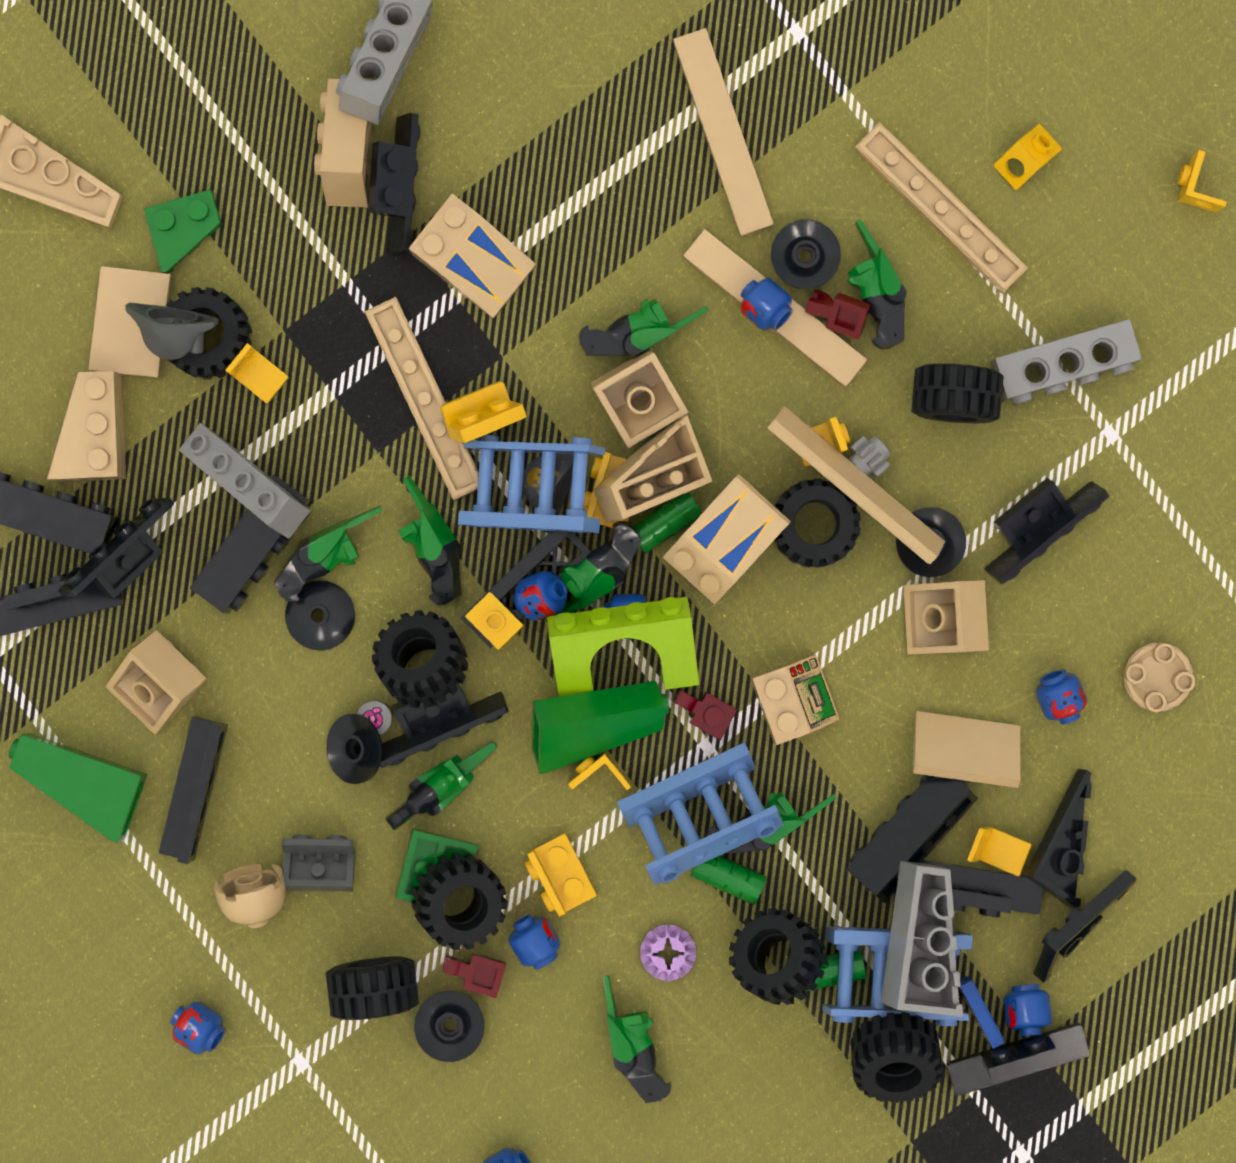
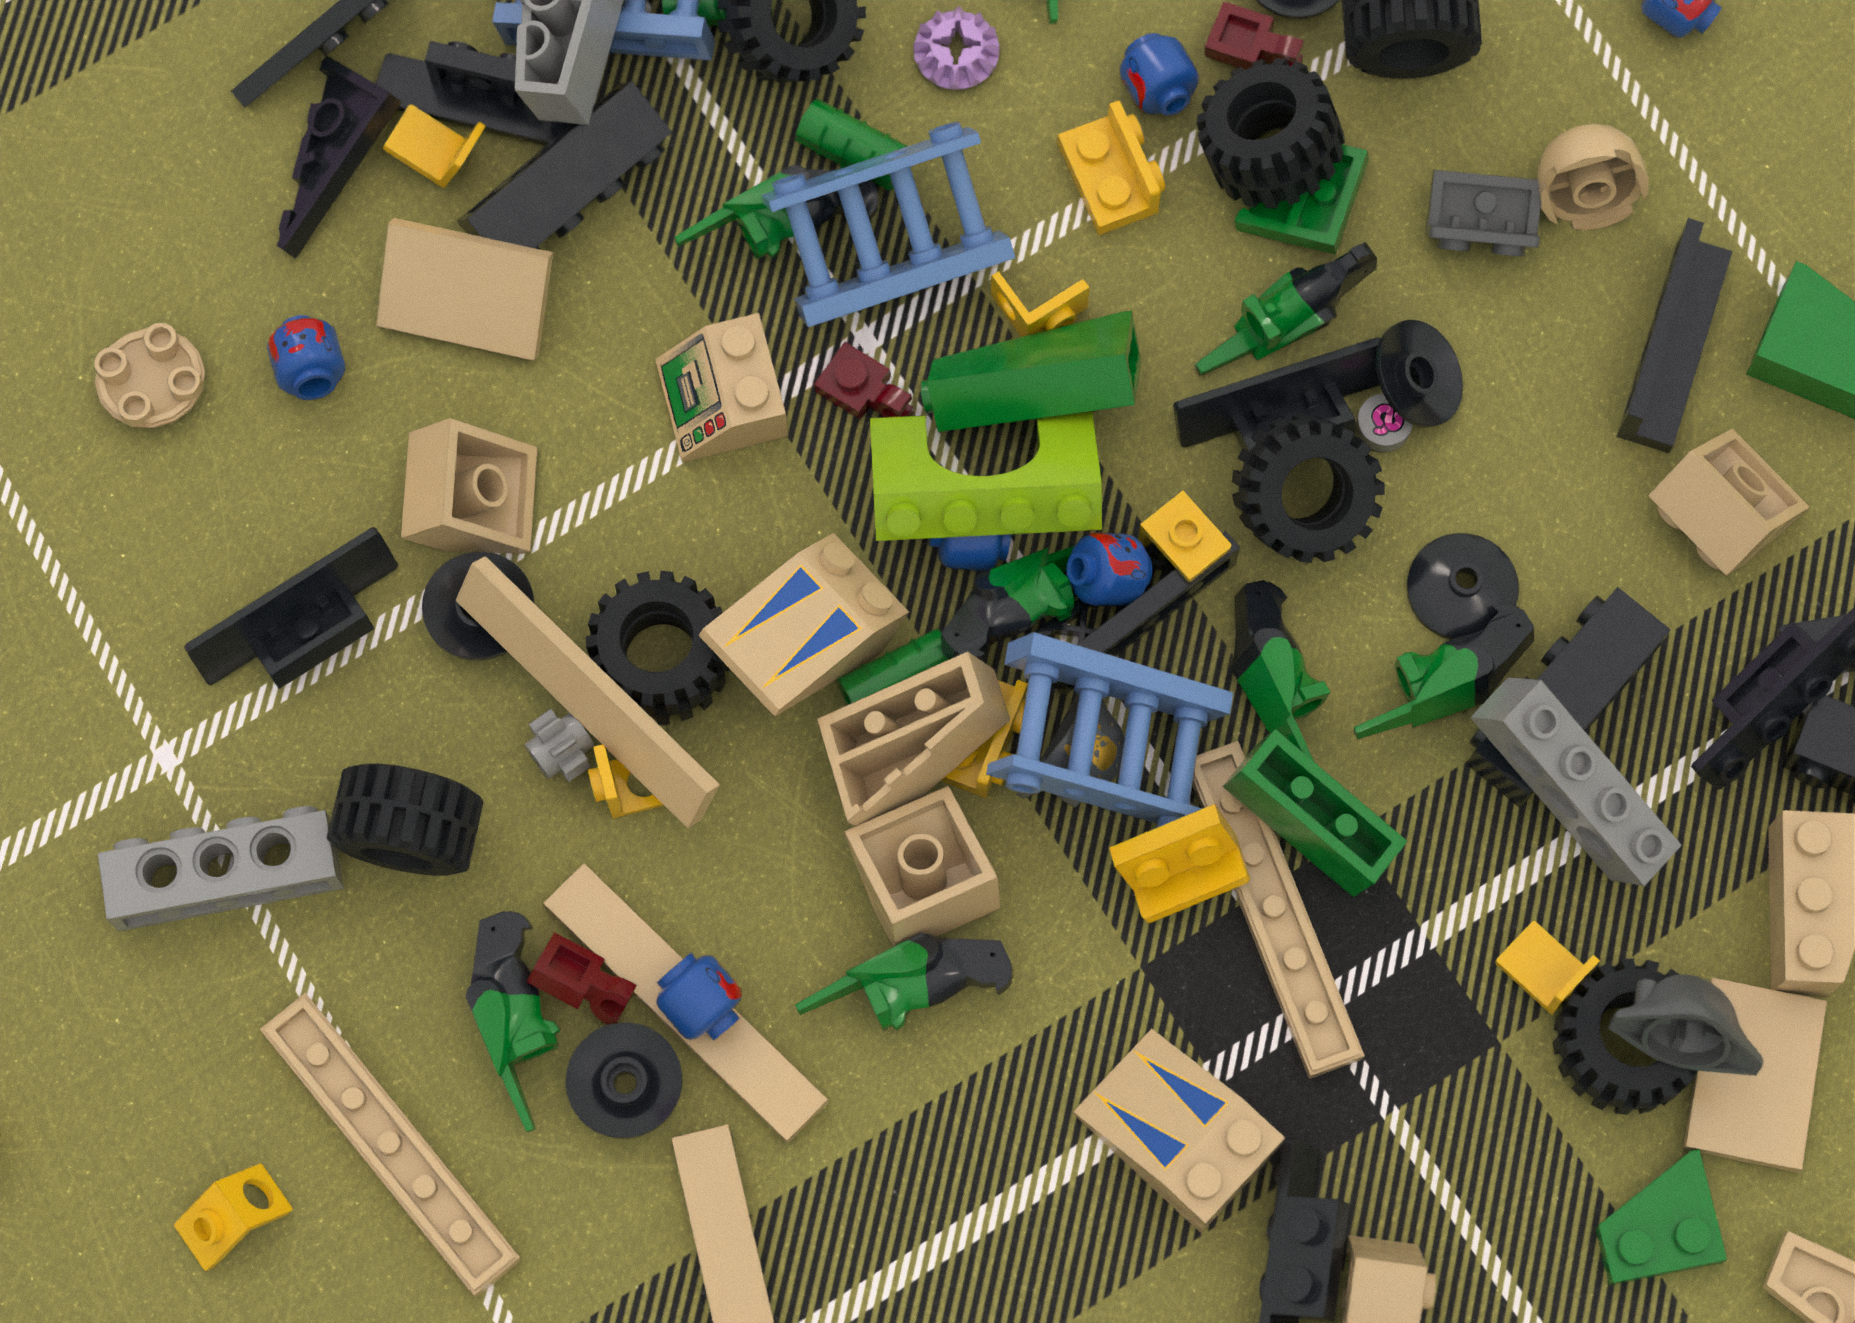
camera: 170 degrees left, 15 degrees down
none -> green brick [1222,729,1408,897]

